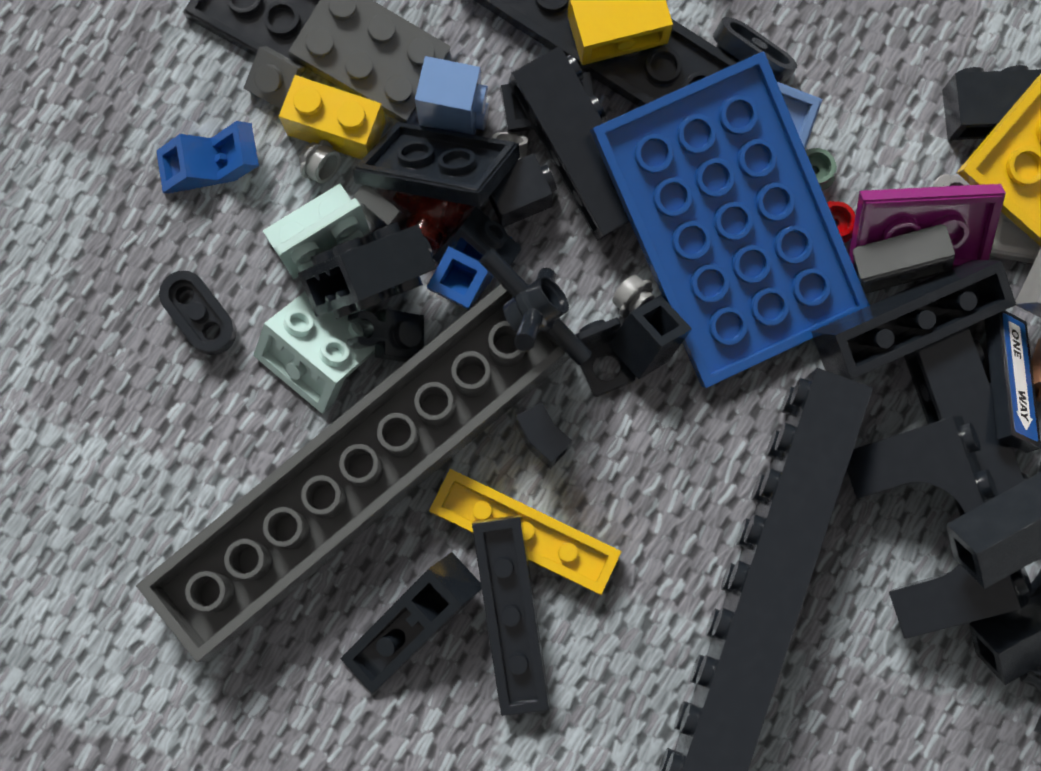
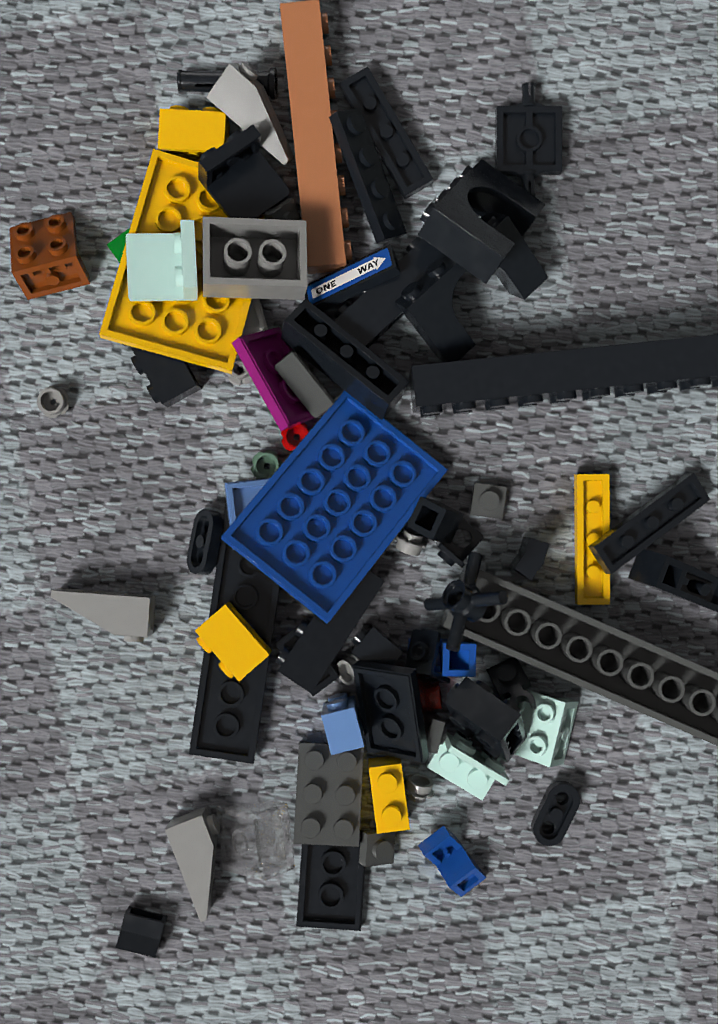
camera: 115 degrees left, 10 degrees up
none -> dark grey plate [469,483,507,519]

